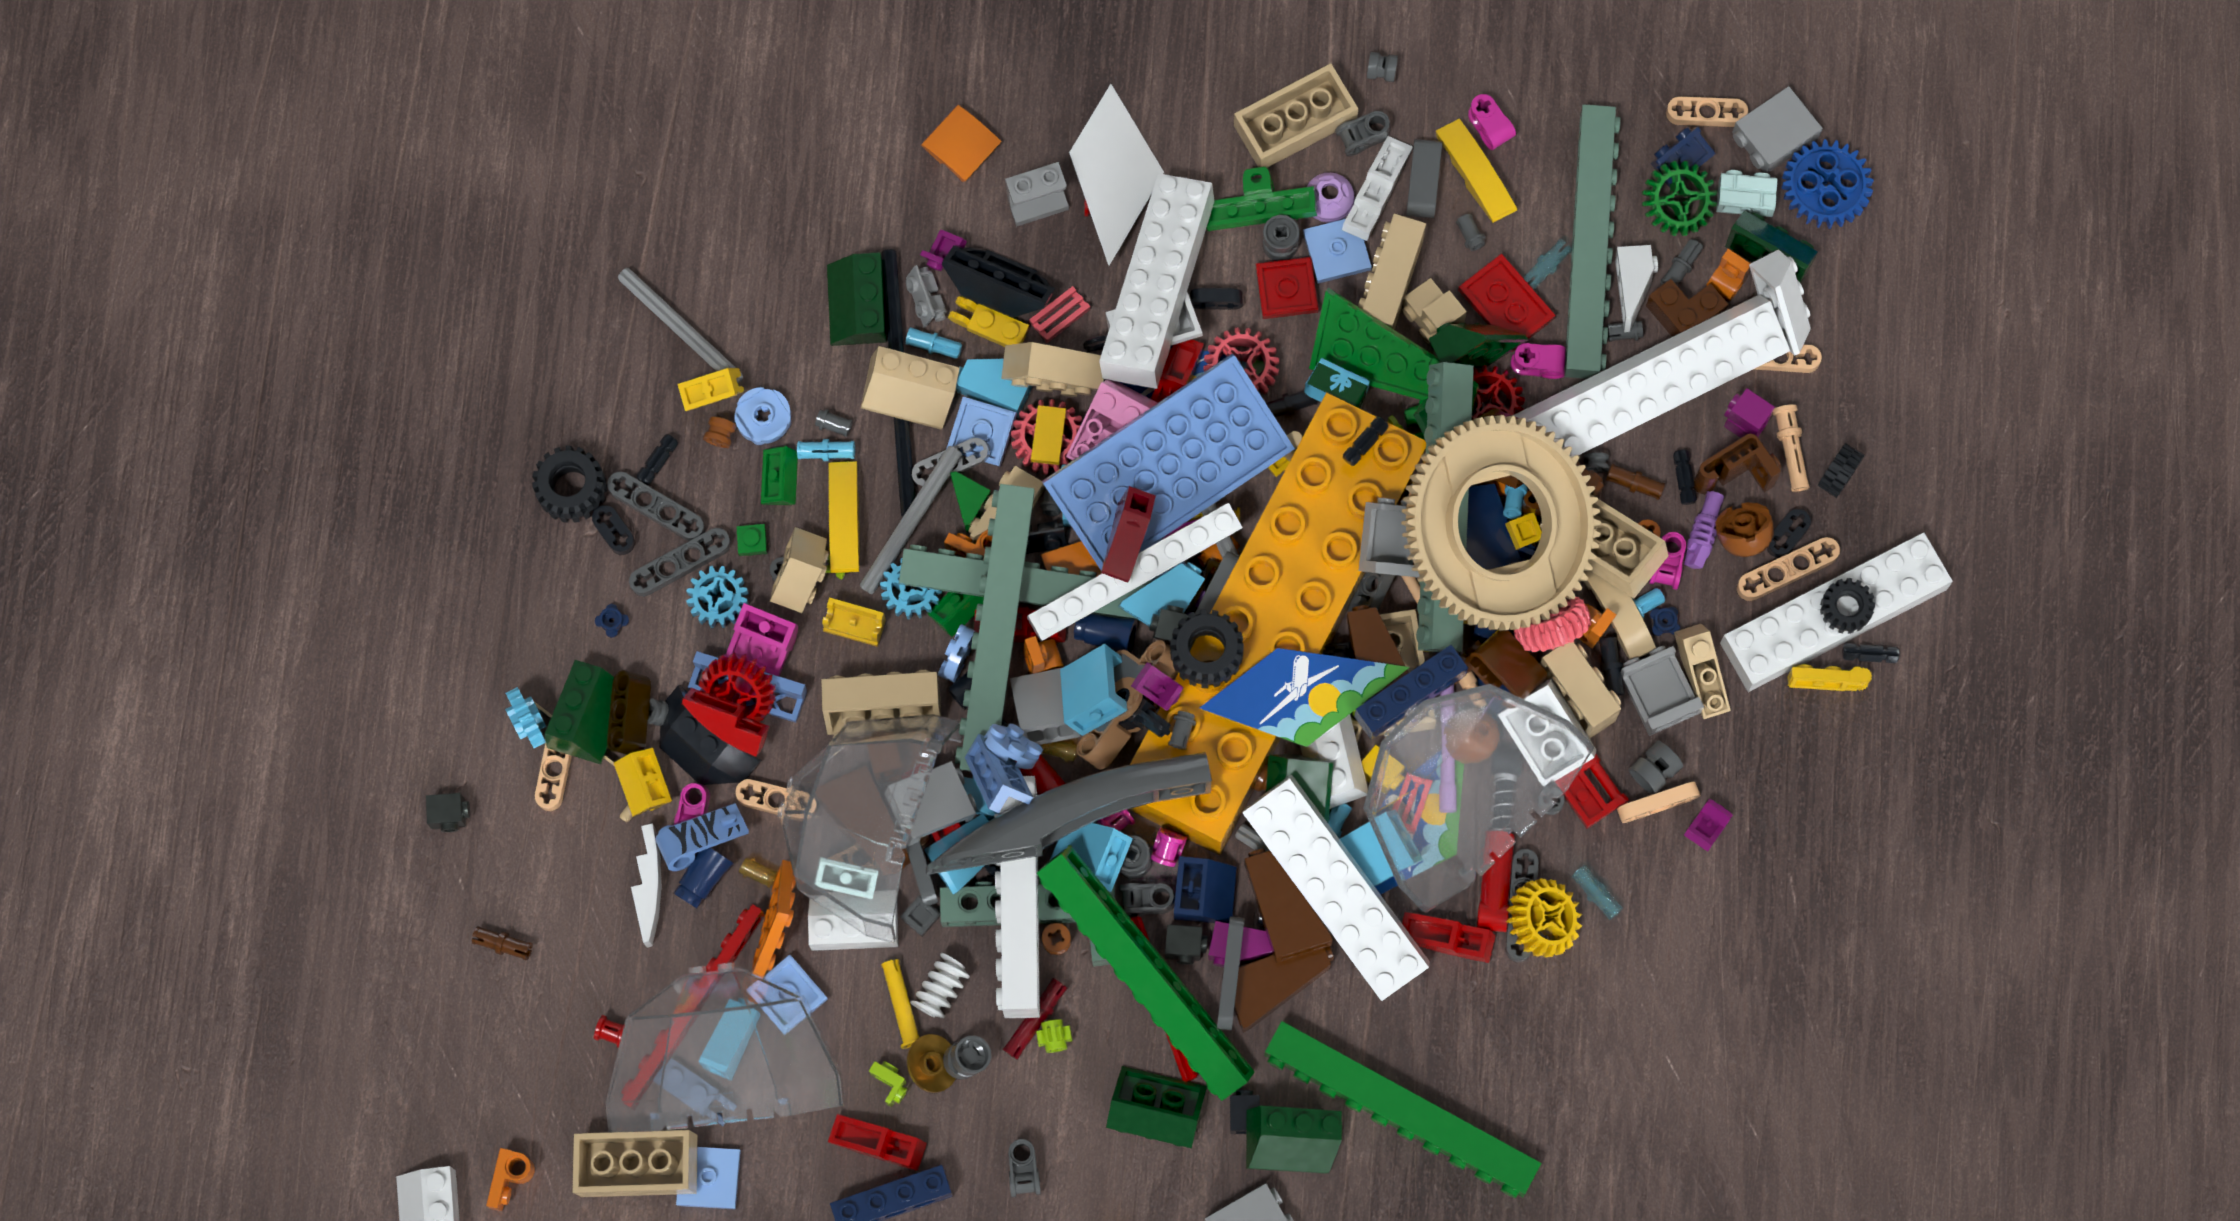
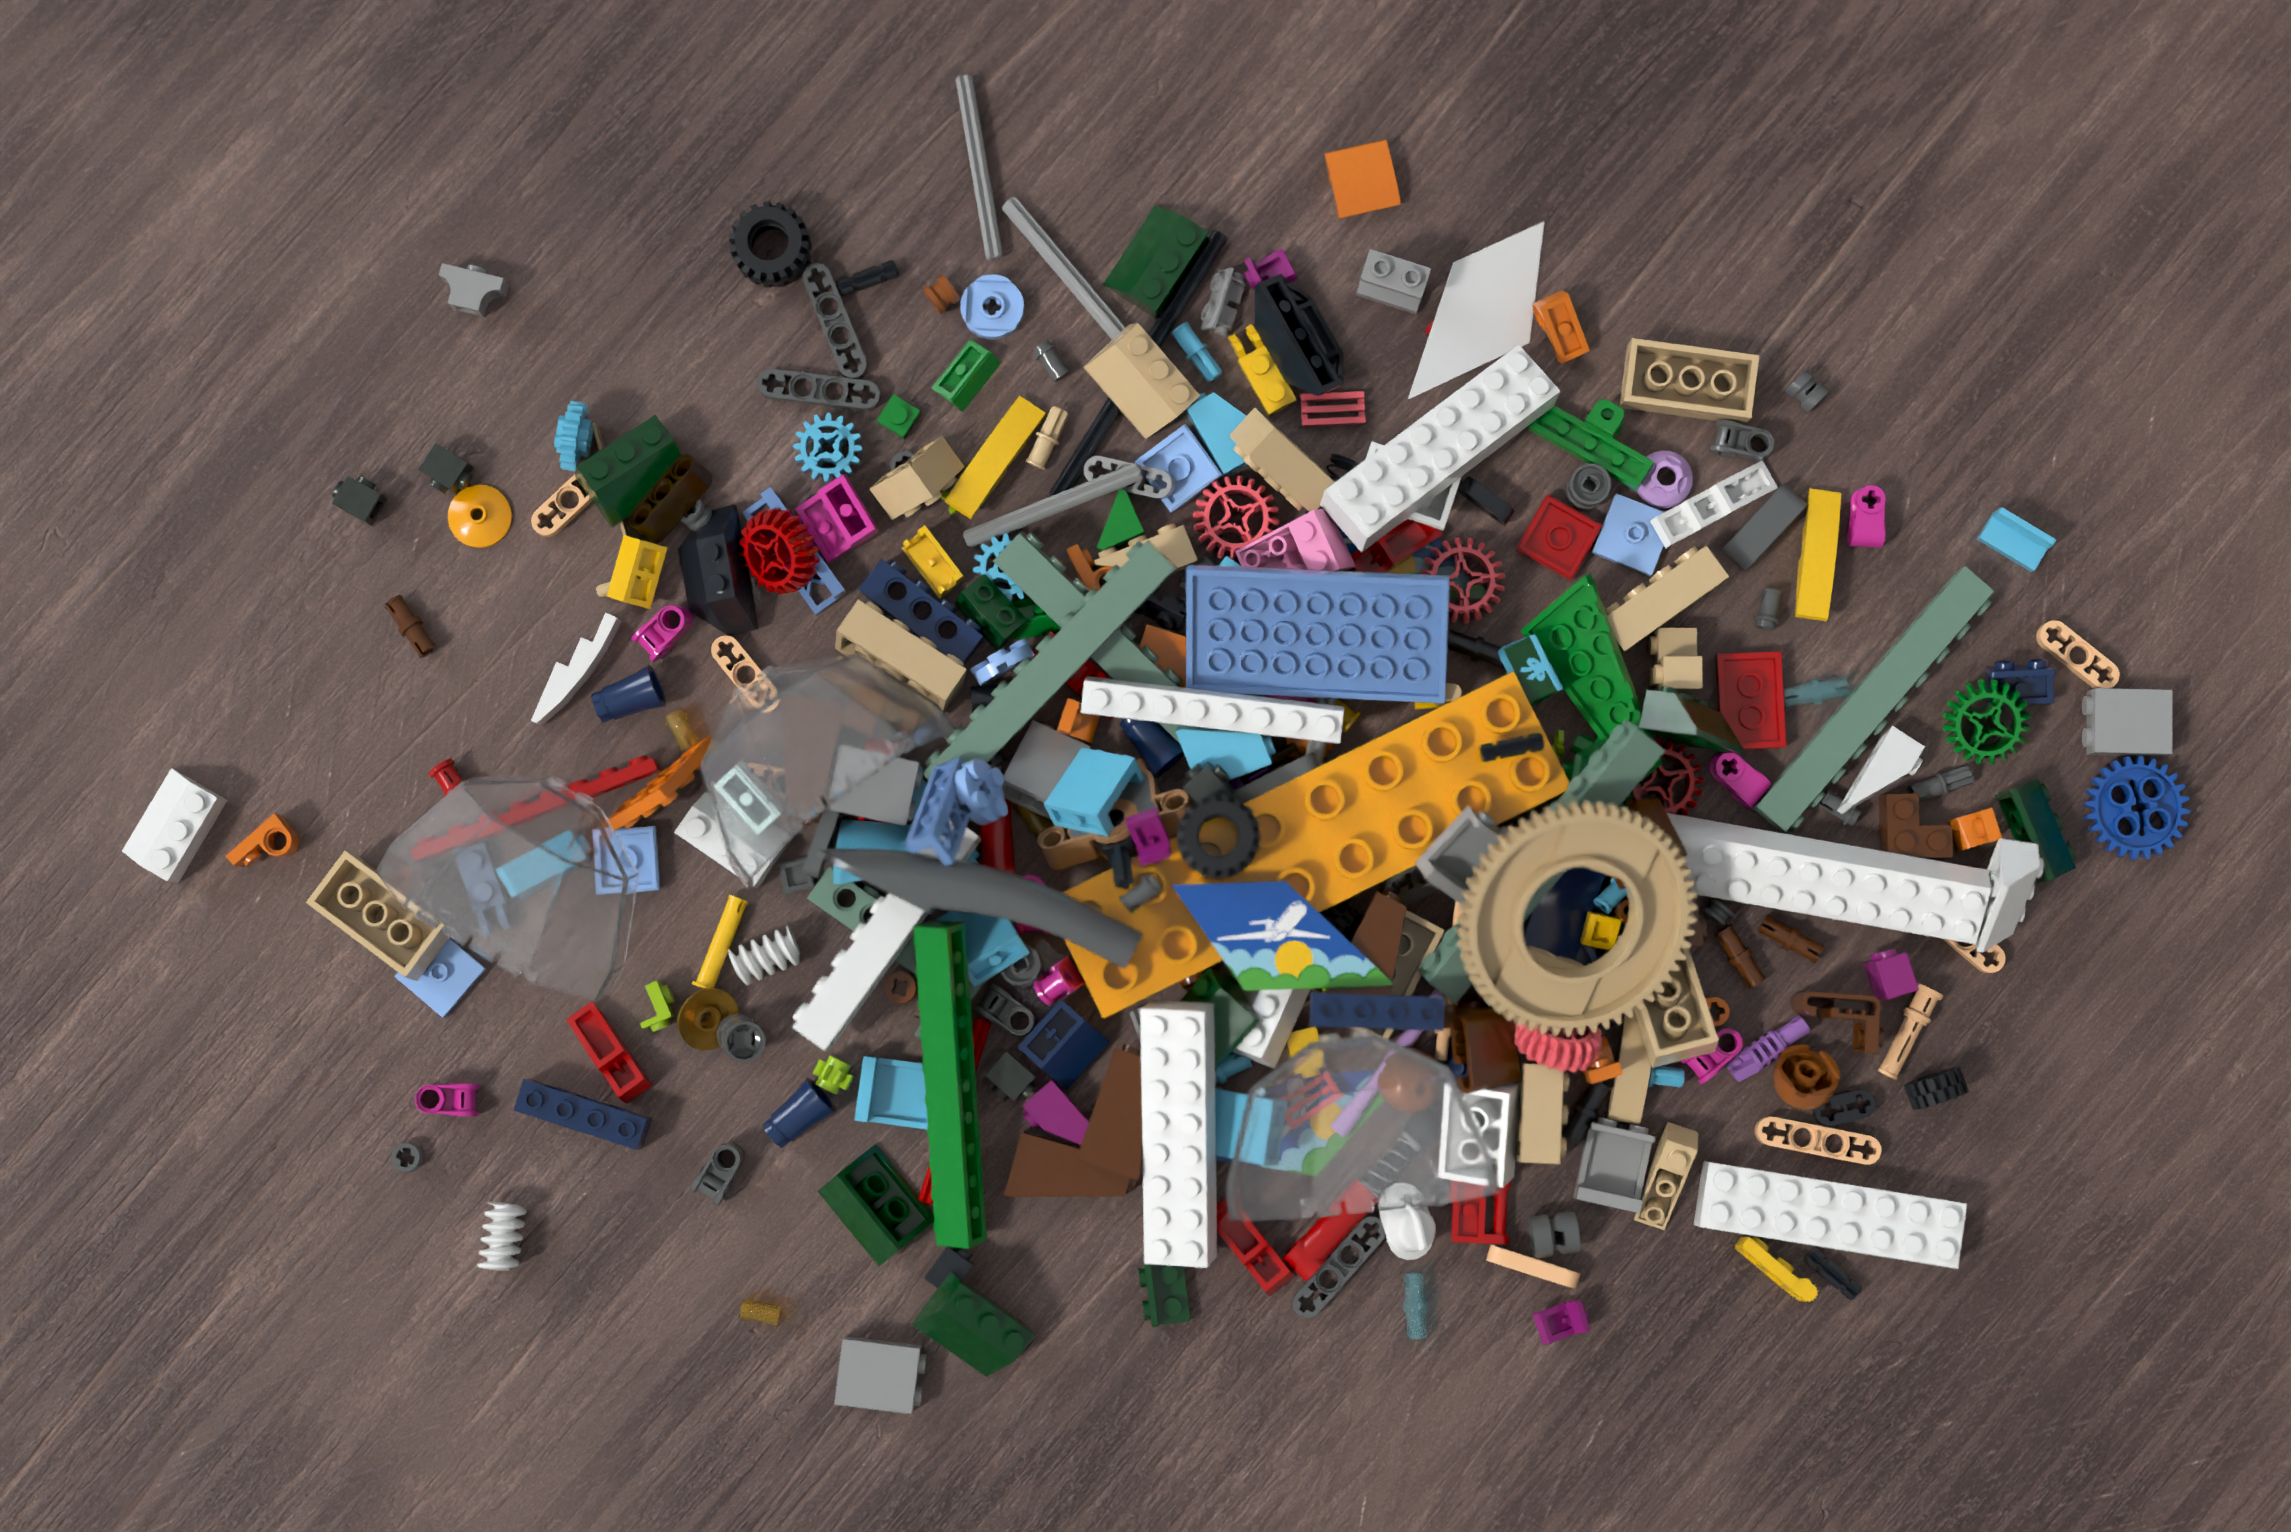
camera: 35 degrees right, 10 degrees up
black beam [592,505,635,555] -> none
dark blue plate [595,604,629,638] -> none
medium blue door [655,803,749,871] -> none
yellow hinge [678,368,744,411] -> none
red slope [682,688,769,757] -> none
medium azure pin [797,439,855,461] -> none
dark red pin [1002,978,1068,1060] -> none
yellow tile [1031,405,1066,465] -> none
dark red slope [1101,486,1156,583] -> none
dark grey beam [1217,916,1245,1030] -> none
green brick [1264,1021,1542,1198] -> none
yellow gear [1506,878,1582,958] -> none
dark blue plate [1650,607,1680,636] -> none
black axle [1673,450,1697,505] -> none
light aqua brick [1716,170,1777,217] -> none
black tyre [1820,578,1875,634] -> none
none -> pearl dark grey brick [332,475,387,526]
none -> light grey brick [439,263,509,317]
none -> light orange dish [448,485,512,548]
none -> dark blue plant [762,1077,836,1148]
none -> medium azure panel [854,1056,928,1130]
none -> dark blue brick [858,559,984,667]
none -> dark green bracket [954,574,1026,651]
none -> light grey axle [1002,197,1126,340]
none -> tan axle [1025,406,1068,470]
none -> dark green bracket [1138,1264,1190,1327]
none -> white piece [1378,1183,1436,1260]
none -> orange plate [1532,290,1590,364]
none -> reddish brown pin [1757,914,1825,964]
none -> medium azure panel [1977,507,2057,572]

